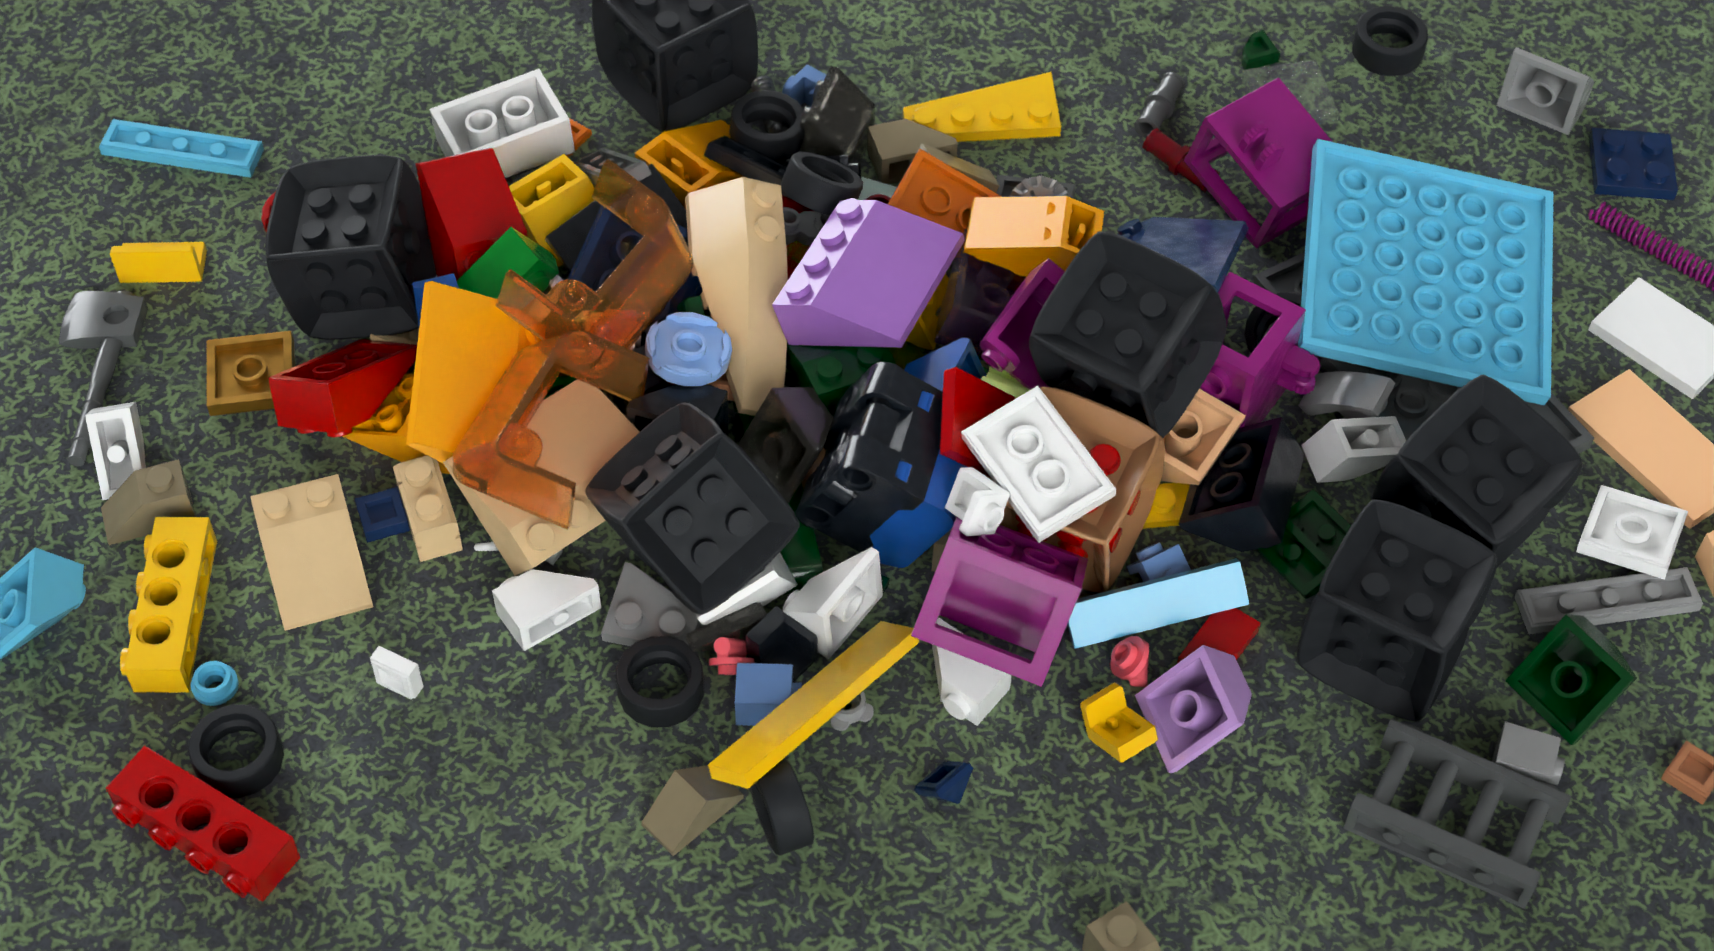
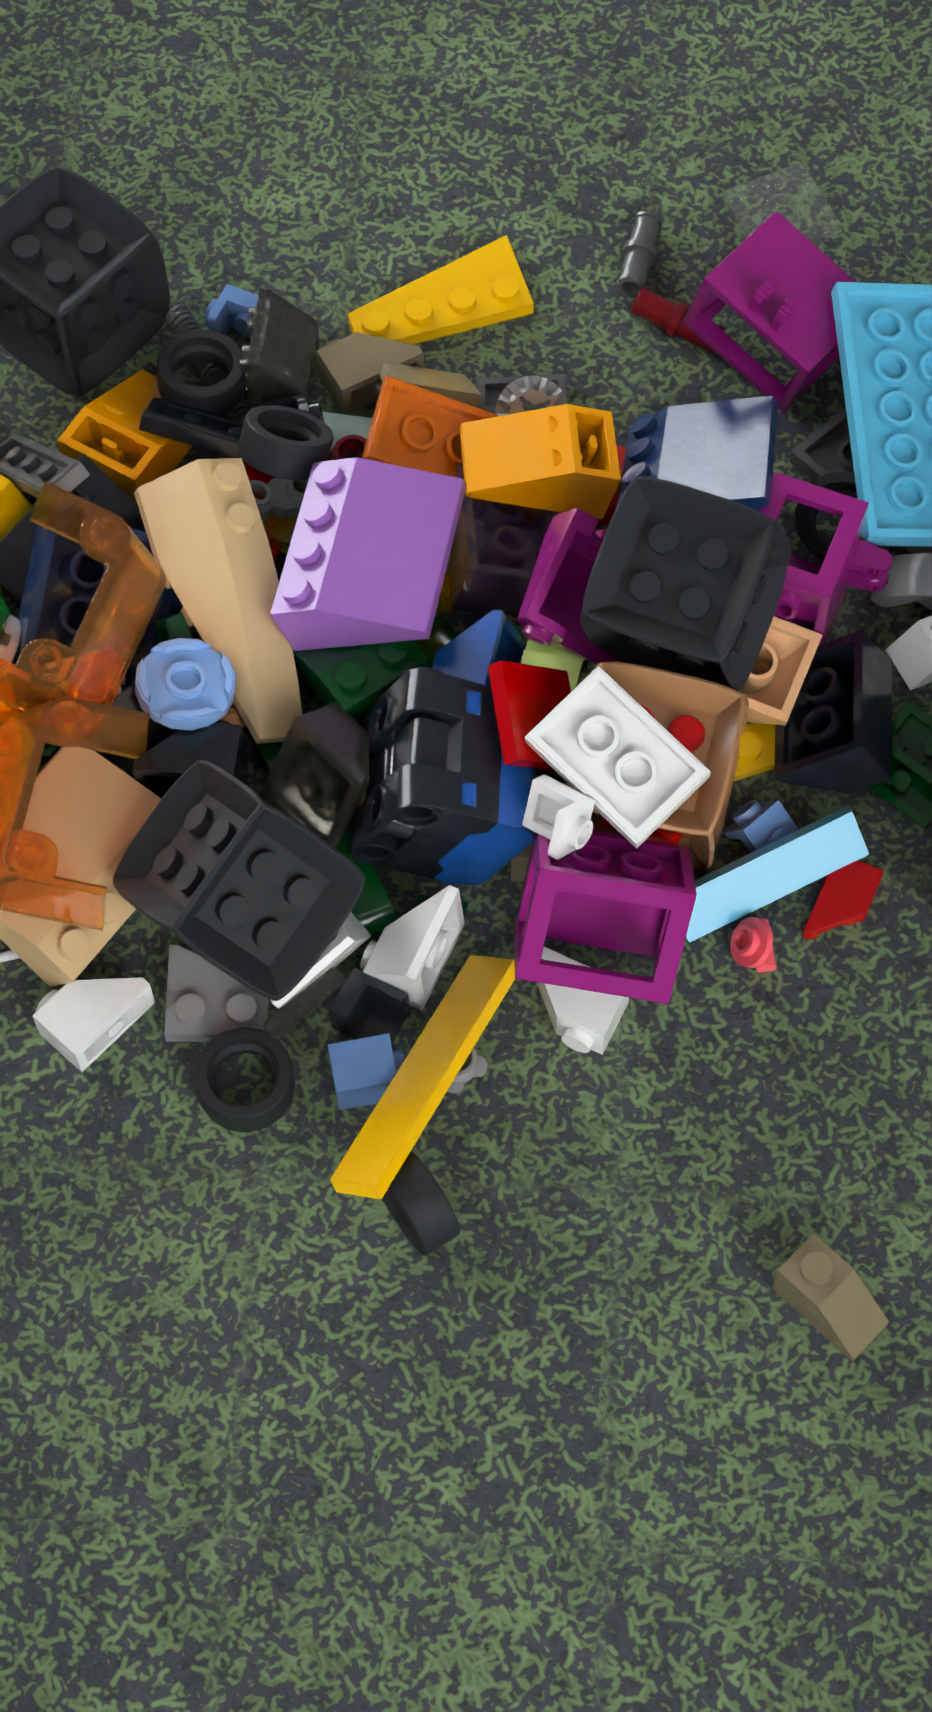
camera: 10 degrees left, 10 degrees up
dark tan slope [641,765,744,856] -> none
coral plate [709,637,754,675] -> none
dark blue slope [913,761,973,804] -> none
yellow bracket [1080,682,1158,763] -> none
lavender slope [1135,645,1252,773] -> none
dark green tile [1241,29,1280,72] -> none
black tyre [1352,6,1428,77] -> none

